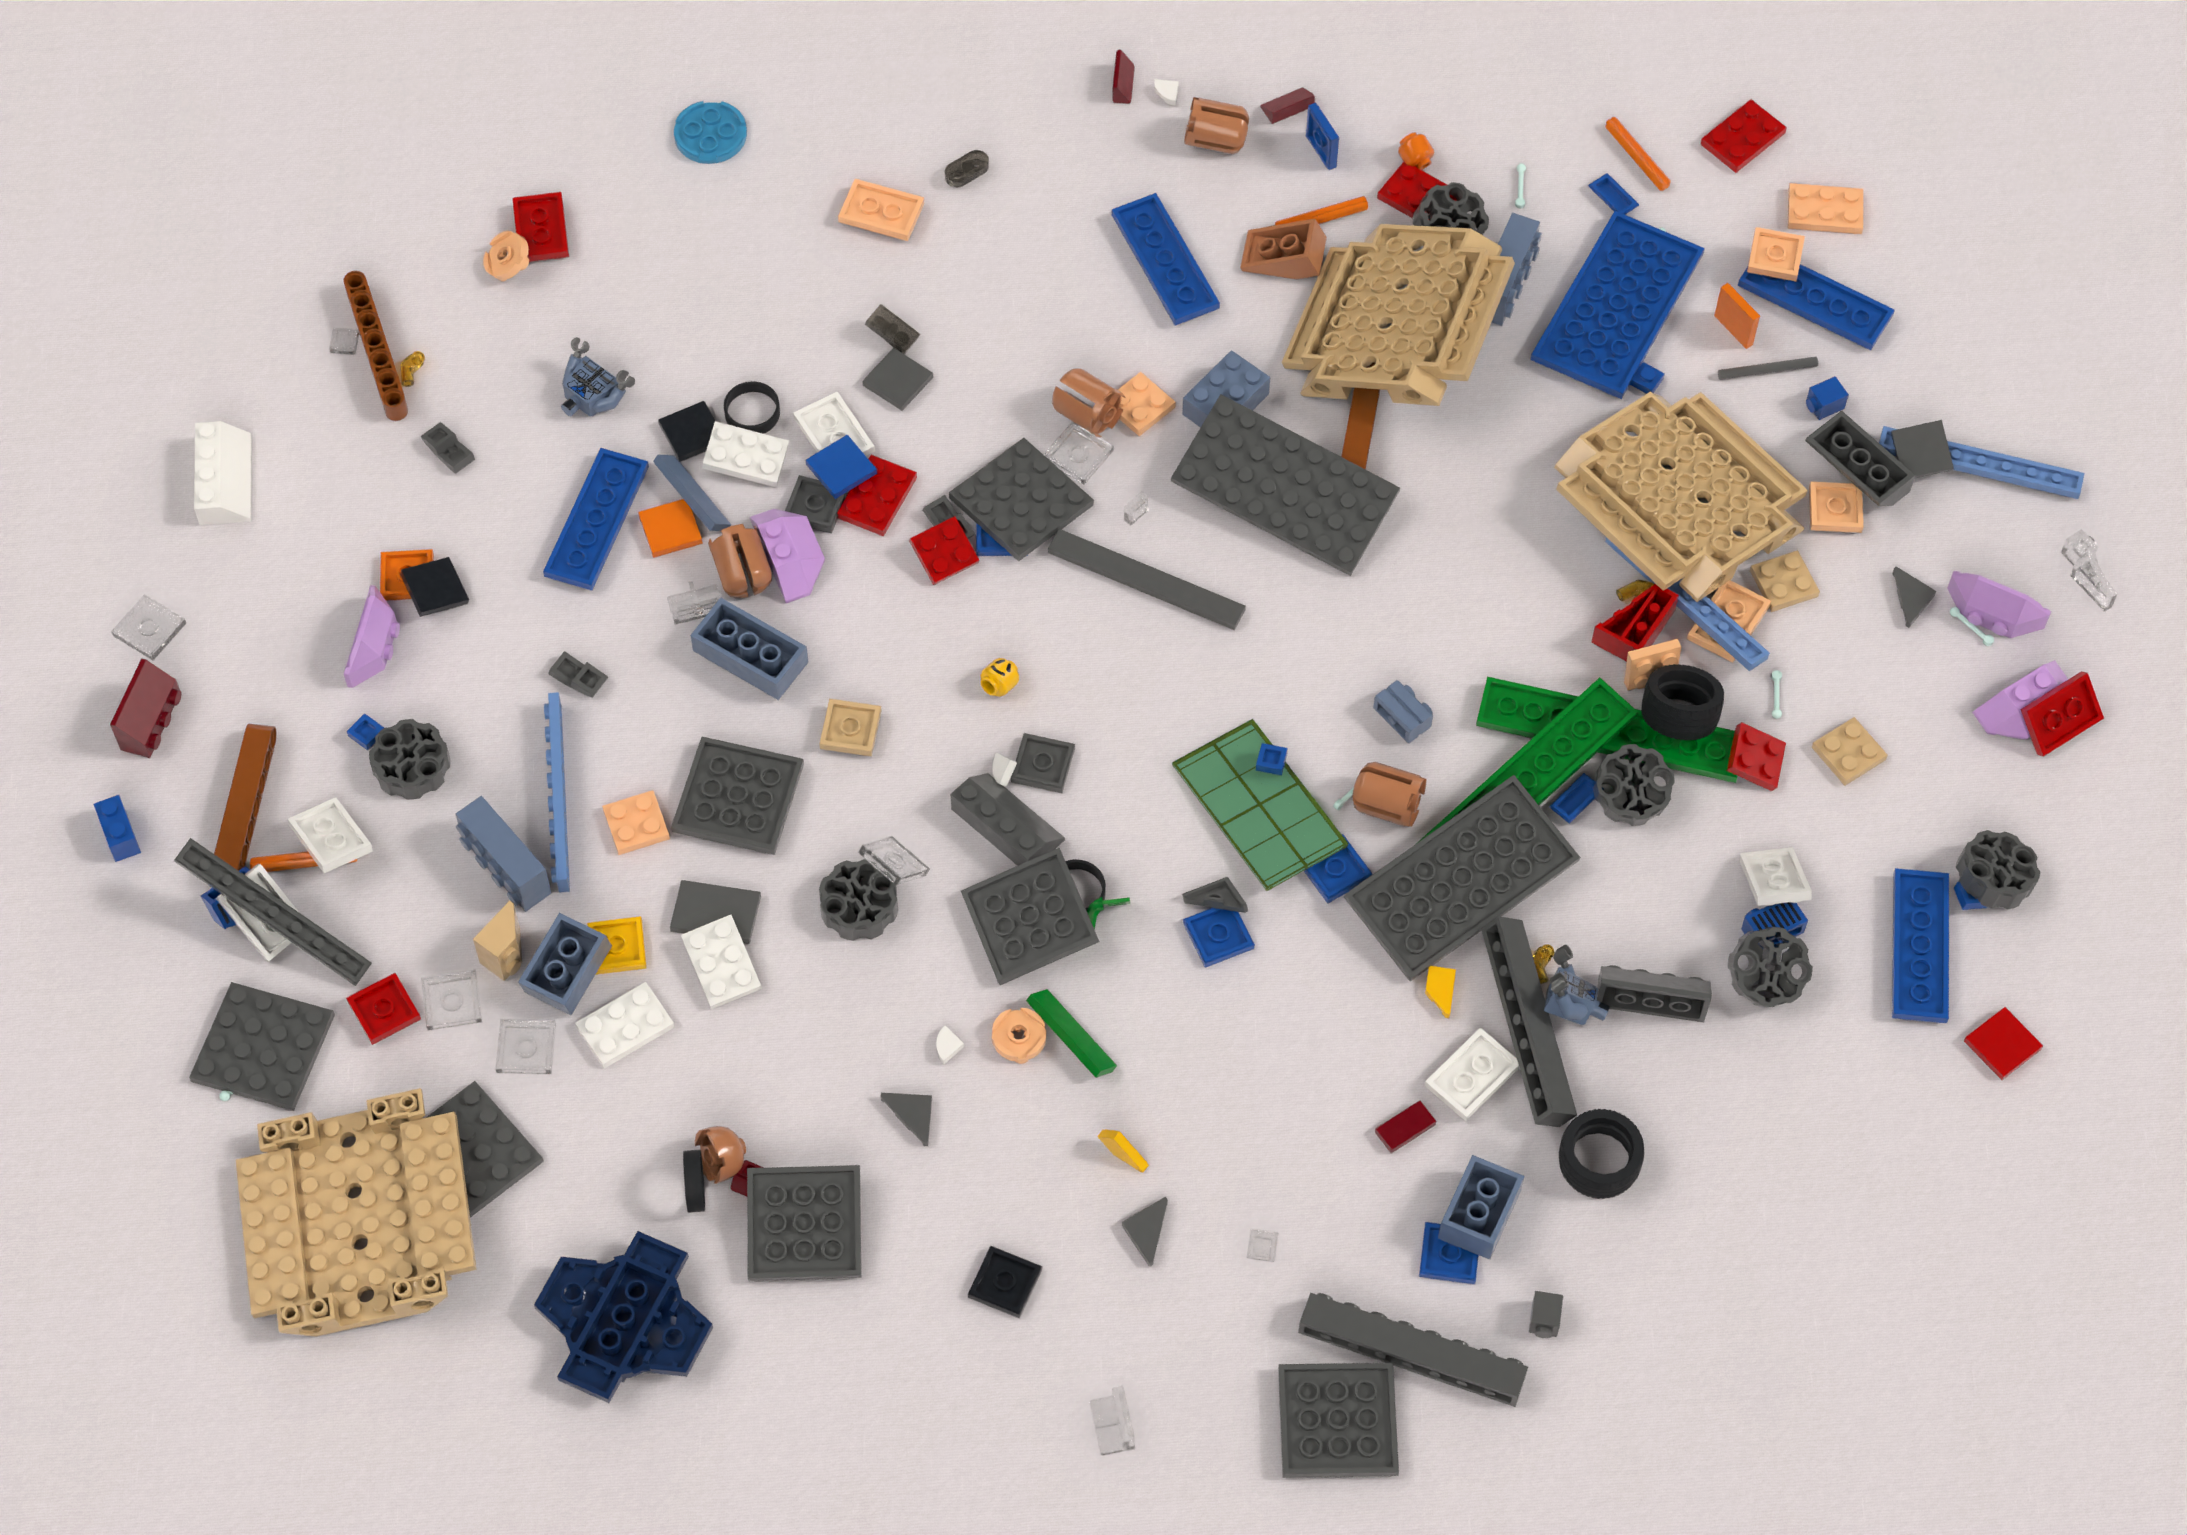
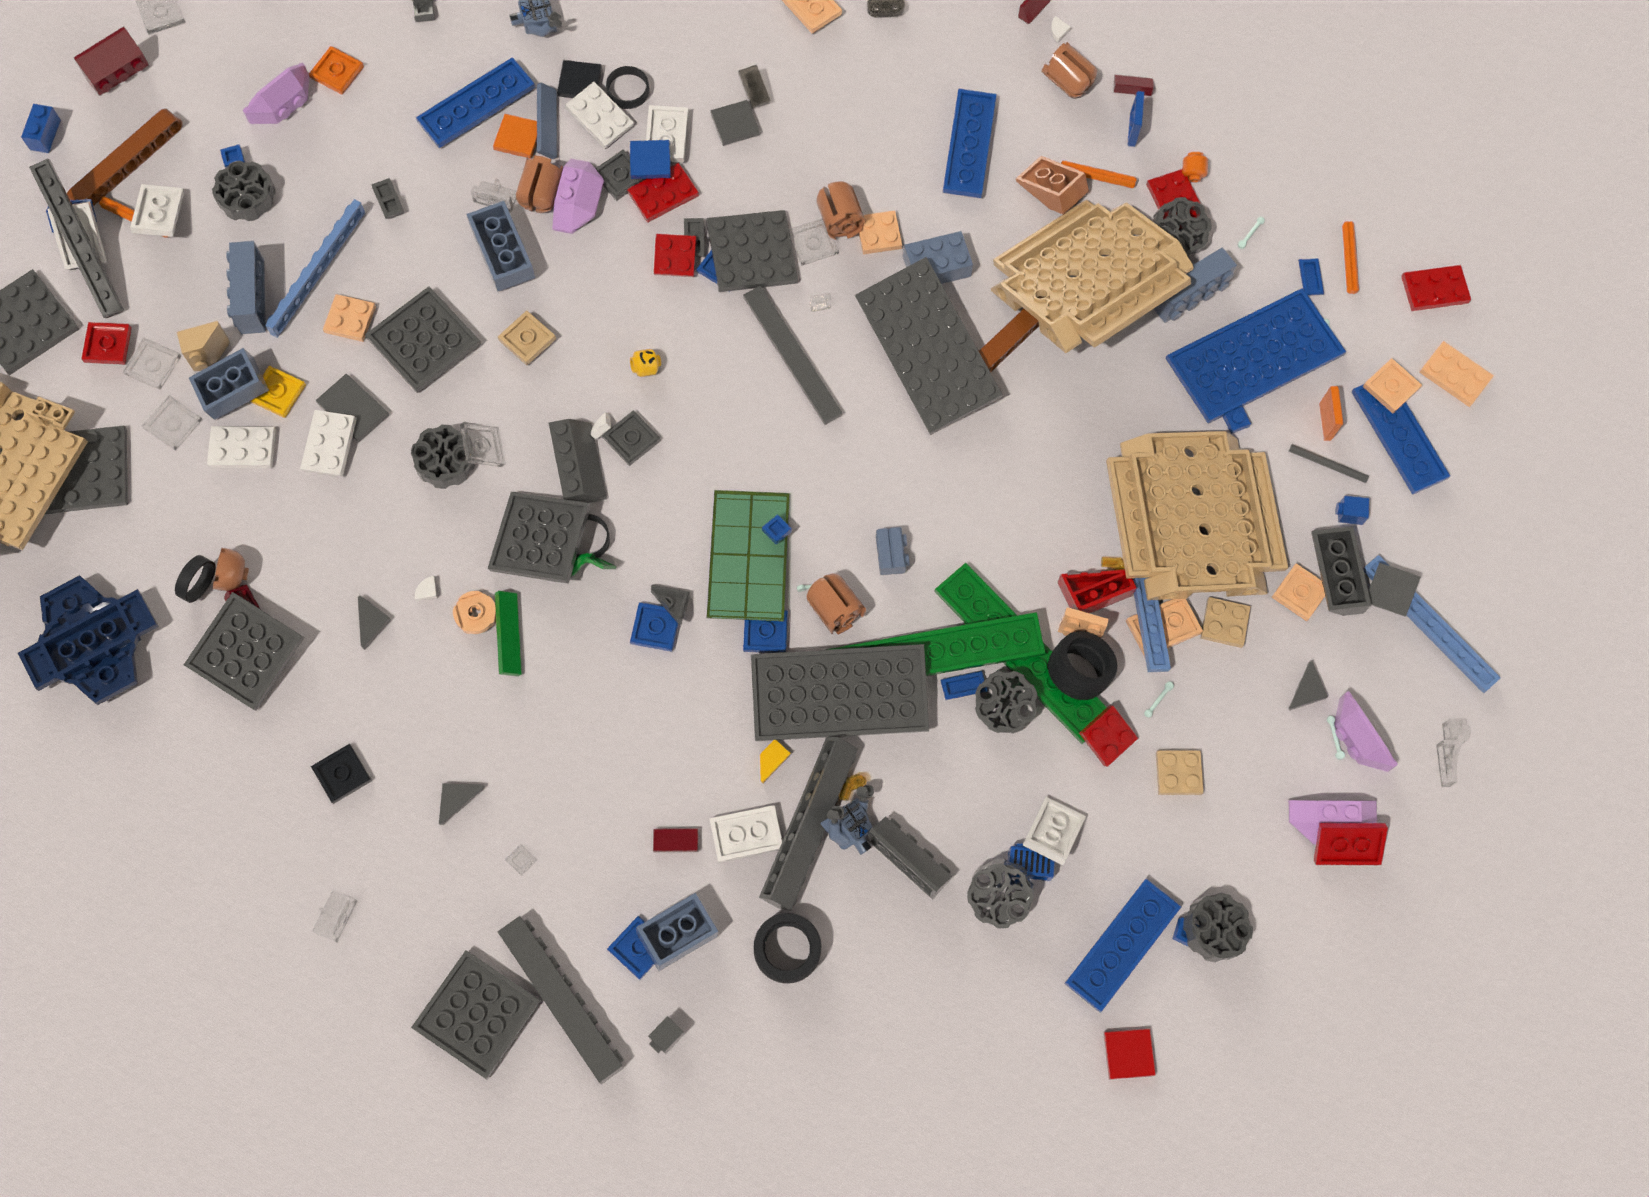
camera: 30 degrees right, 10 degrees up
black tile [400,557,469,617] -> none
yellow tile [1097,1129,1149,1172] -> none

